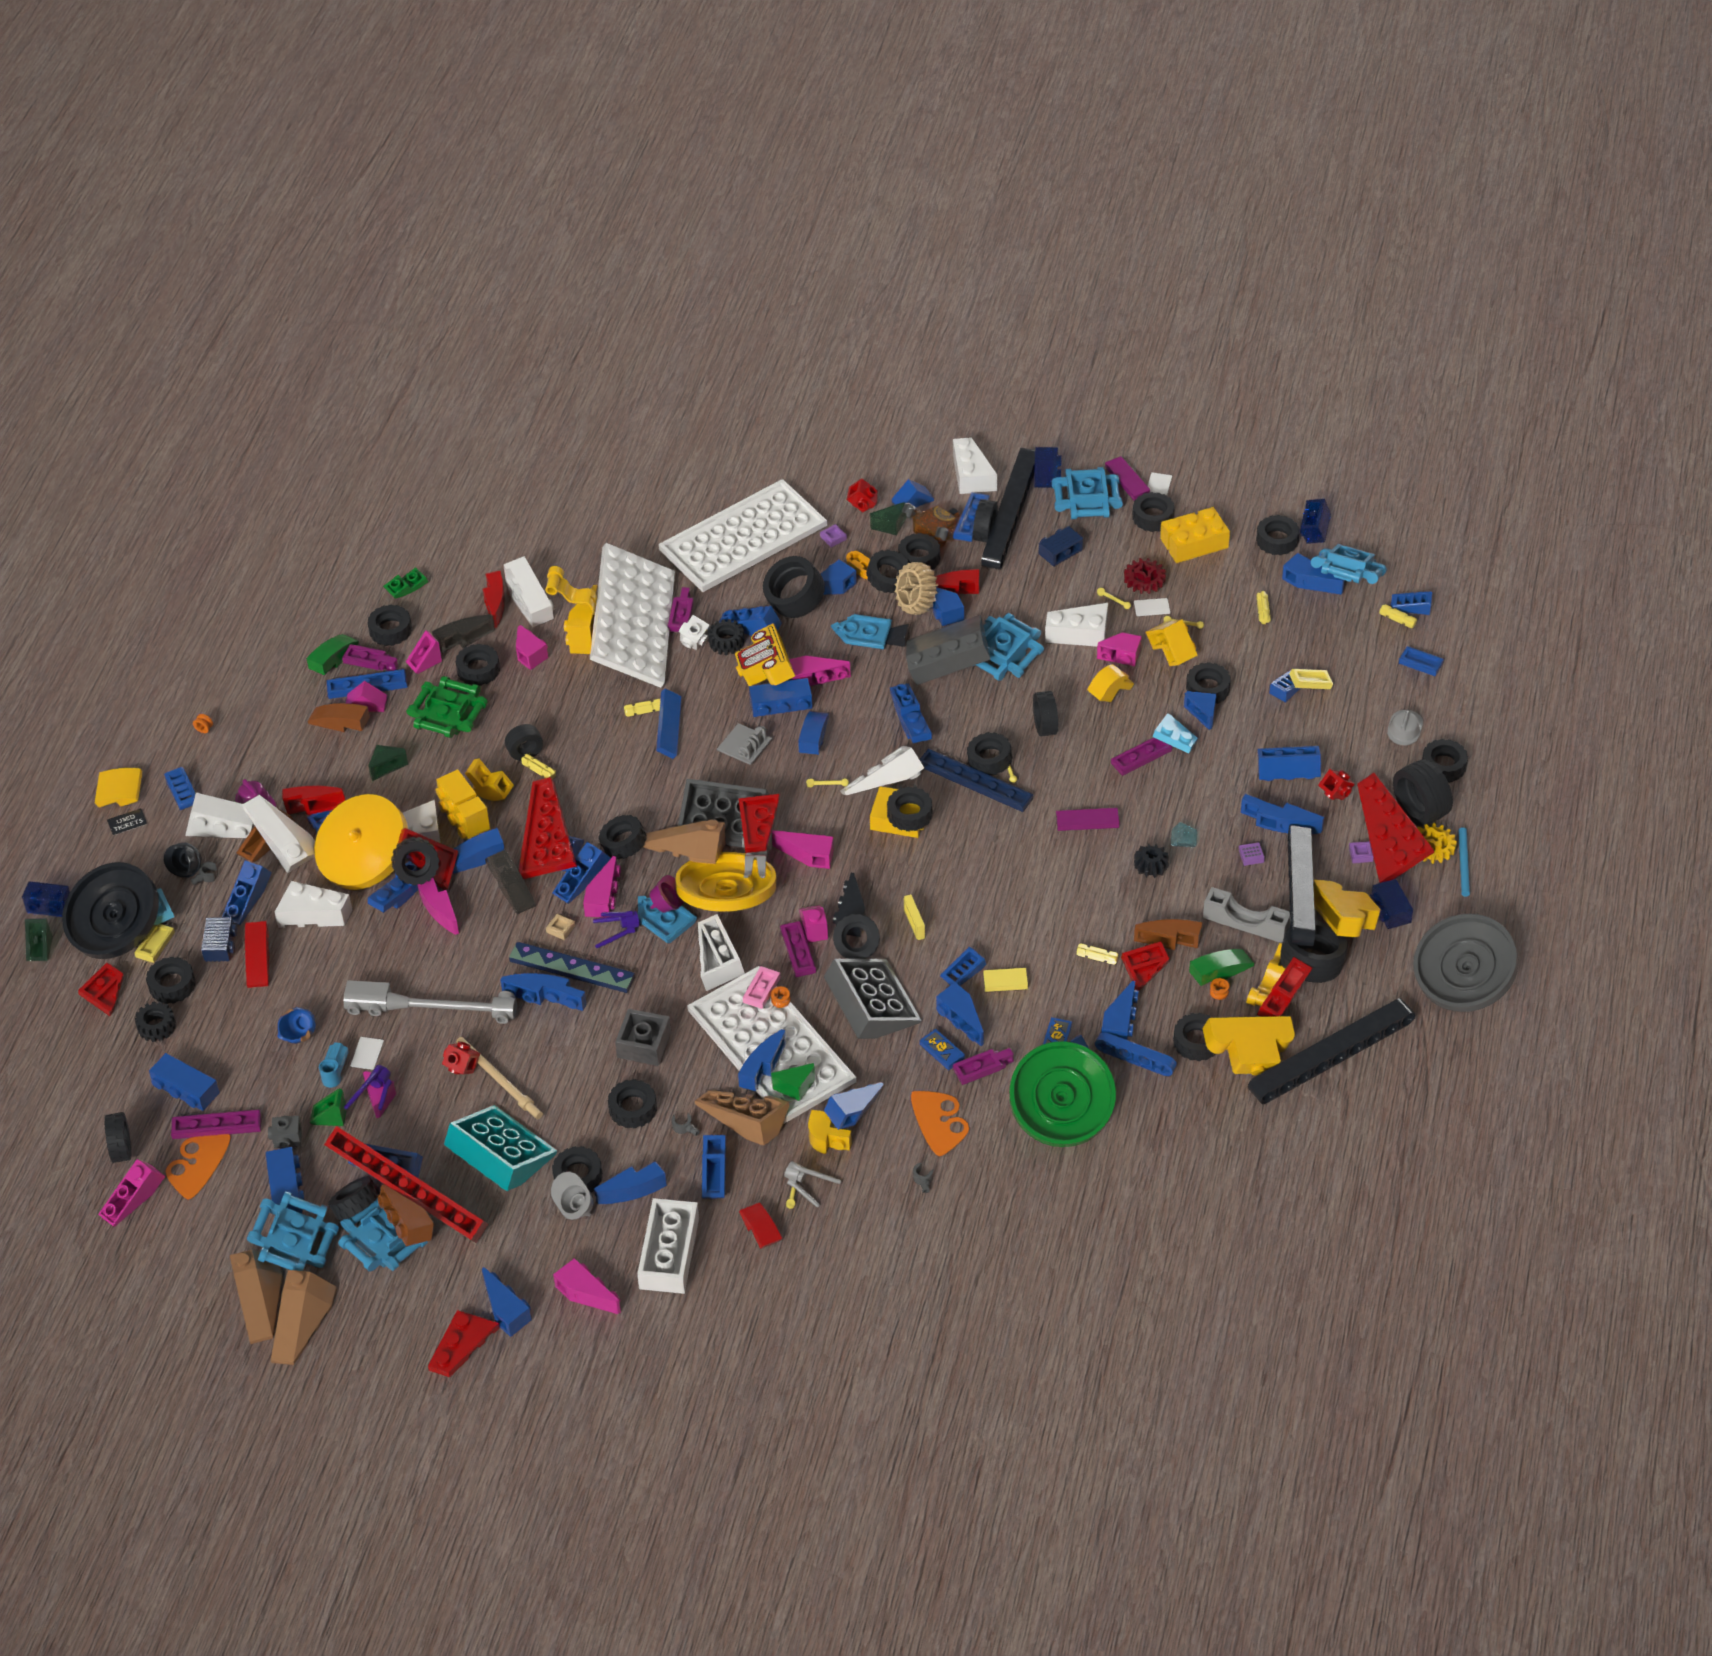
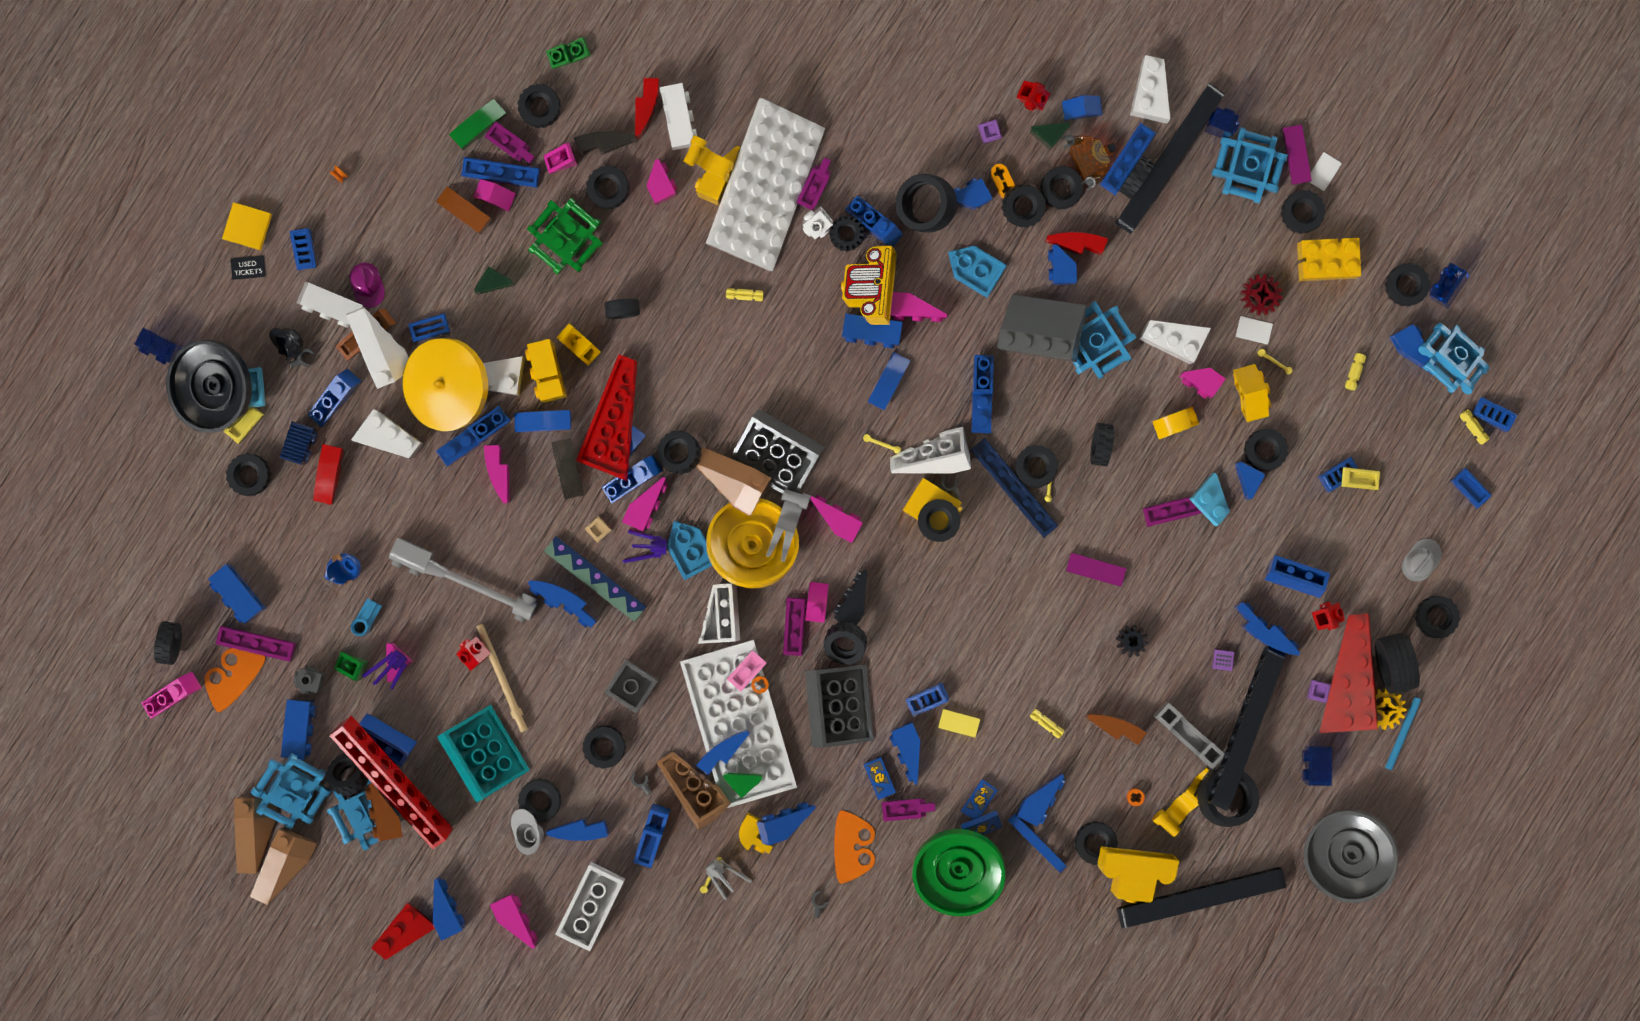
camera: 10 degrees right, 40 degrees up
clear green slope [25,918,53,961] -> none
red wing [78,962,124,1016] -> none
black tyre [135,1002,176,1042] -> none
red slope [282,786,346,815] -> none
white sticker [350,1037,384,1070] -> none
black tyre [391,837,439,885] -> none
red wing [397,828,458,890] -> none
light yellow axle [521,754,556,780] -> none
magenta piece [650,875,684,913] -> none
blue tile [656,688,681,759] -> none
white plate [659,479,827,592] -> none
light grey hinge [717,723,772,765] -> none
red wing [739,794,780,853] -> none
red slope [739,1202,782,1249] -> none
black slope [886,624,909,647] -> none
tan gear [894,562,938,615] -> none
light yellow tile [904,894,925,940] -> none
dark blue brick [1038,526,1083,567] -> none
light yellow hinge [1097,588,1131,609] -> none
red wing [1121,942,1169,990] -> none
clear light blue slope [1171,822,1197,847] -> none
green slope [1189,949,1254,986] -> none
red slope [1257,957,1312,1017] -> none
yellow brick [1313,880,1380,937] -> none

